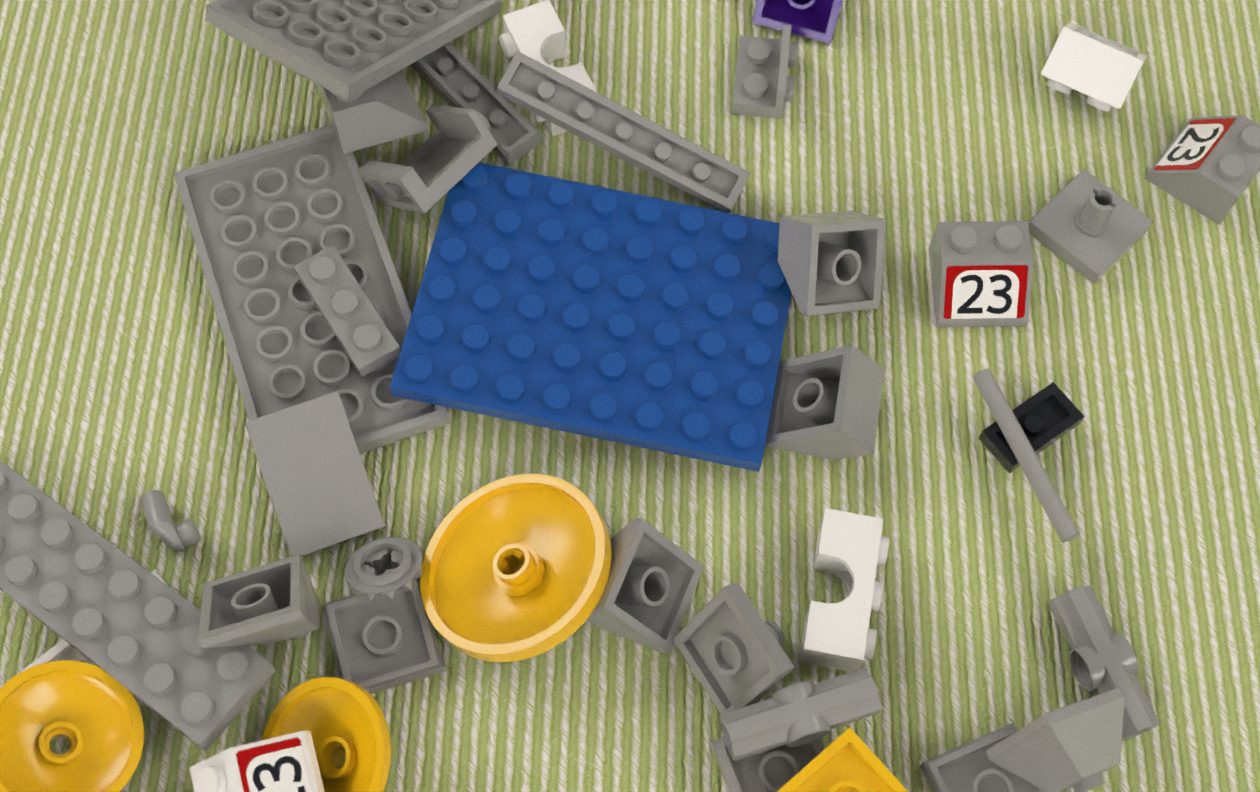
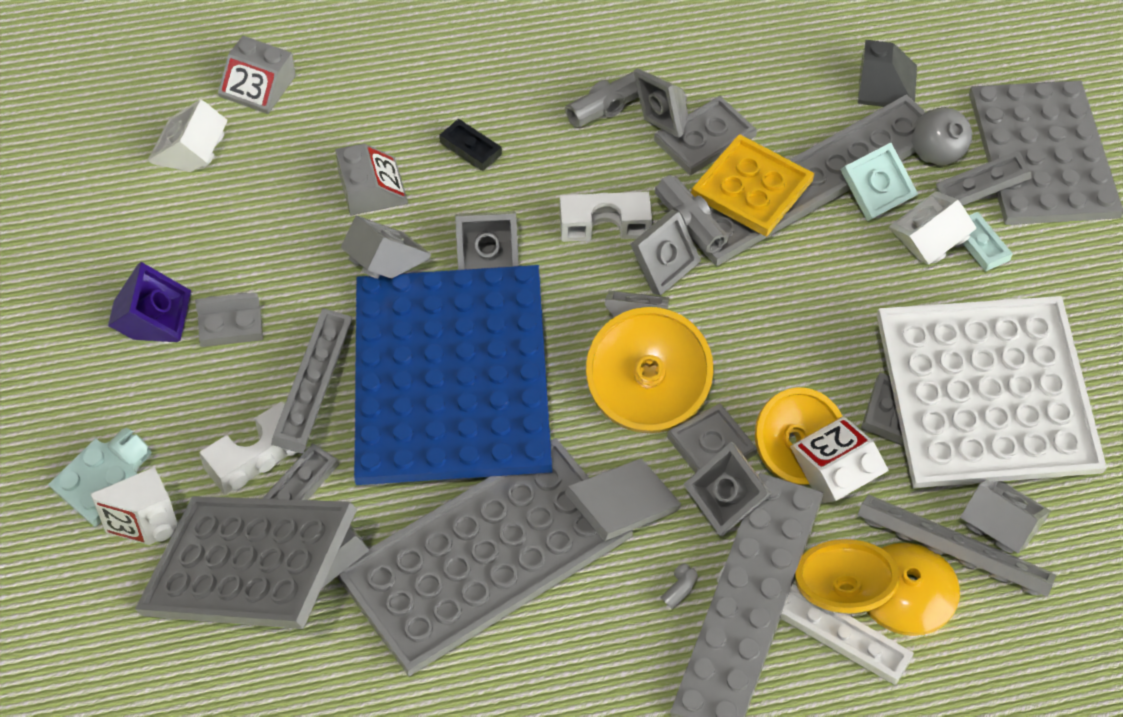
camera: 105 degrees left, 10 degrees down
light grey plate [293,245,401,377] -> none
light grey gear [345,537,424,602] -> none
light grey panel [358,105,498,214] -> none
light grey bar [973,369,1080,543] -> none
light grey tile [1028,169,1153,284] -> none

